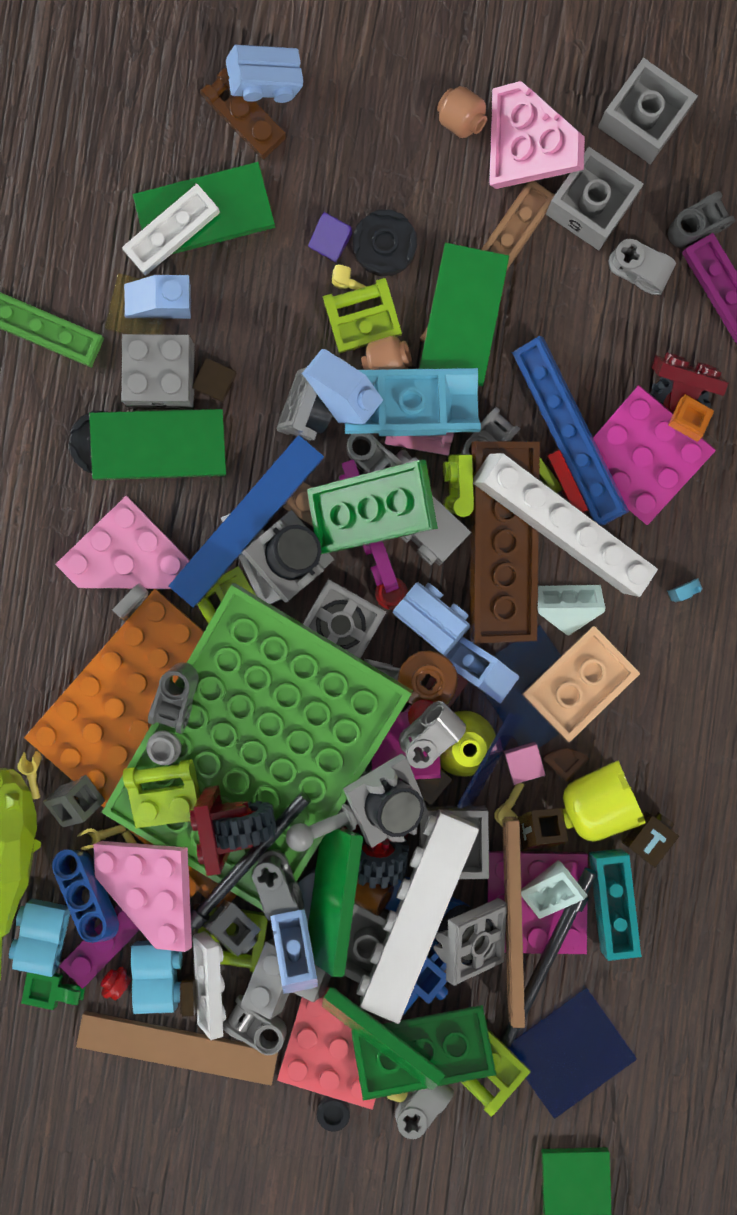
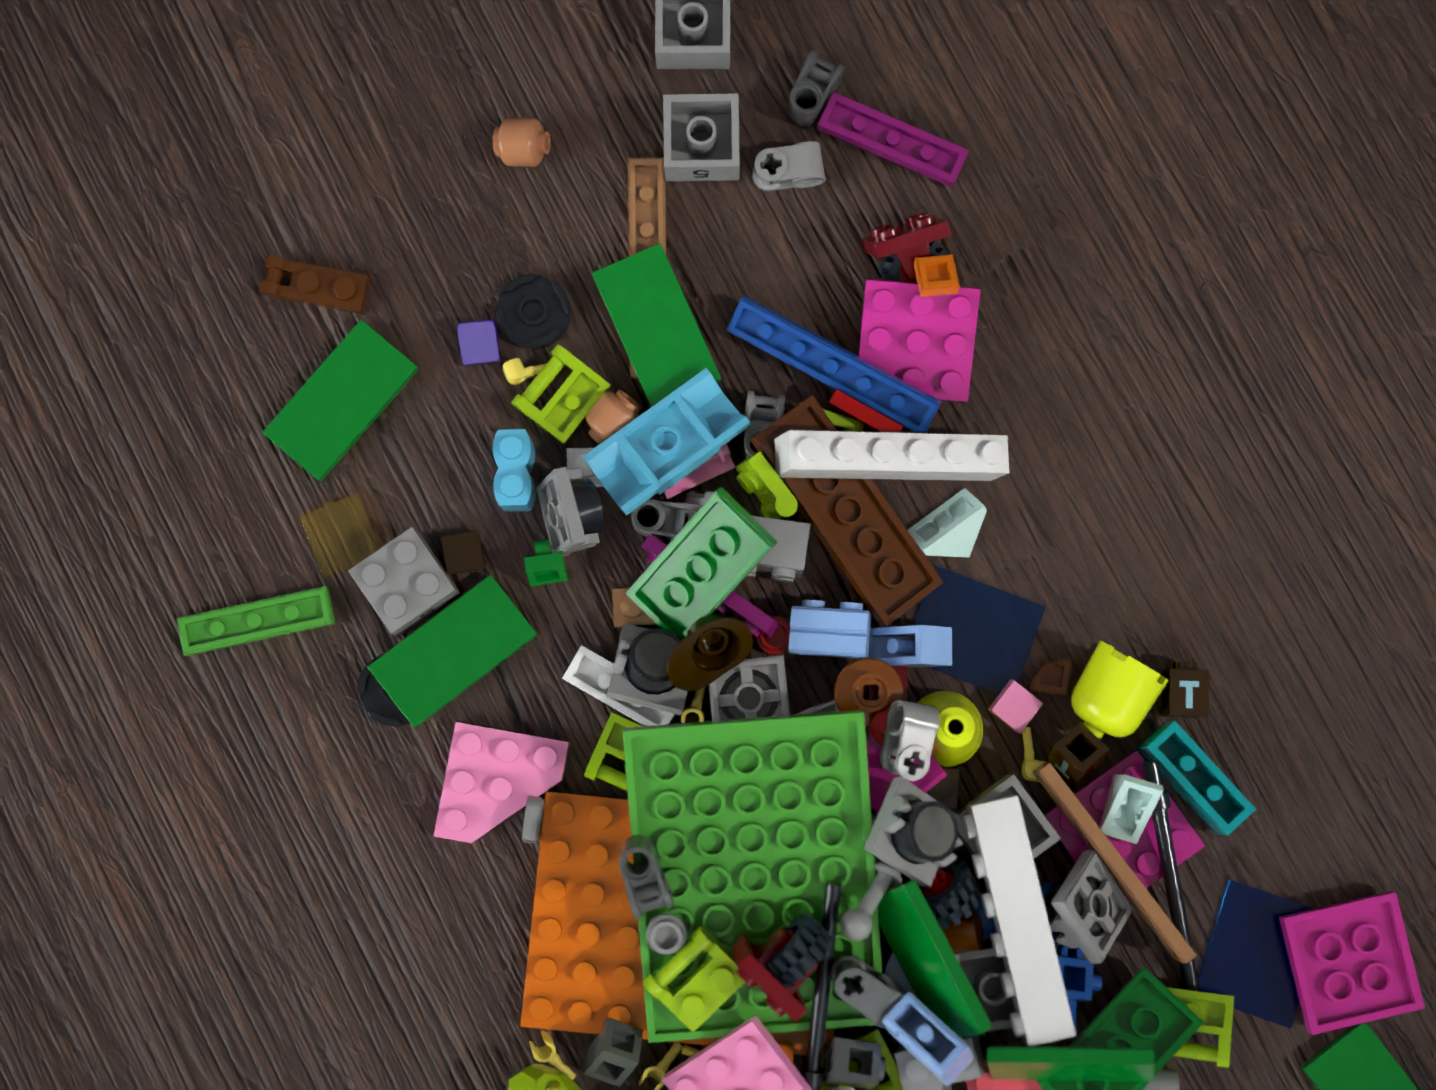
camera: 35 degrees left, 5 degrees down
white plate [122,184,220,276] -> none
light blue slope [124,275,191,319] -> none
blue tile [168,435,324,608] -> none
light blue brick [226,44,303,103] -> none
light blue slope [302,349,383,424] -> none
clear blue piece [457,712,523,809] -> none
bright pink plate [490,81,585,189] -> none
light nougat plate [522,626,640,742] -> none
medium azure tile [667,578,703,602] -> none
none -> medium azure brick [493,429,536,512]
none -> green tile [524,539,568,587]
none -> dark brown piece [666,614,753,691]
none -> light yellow hand [681,686,707,723]
none -> dark pink plate [1279,891,1425,1035]

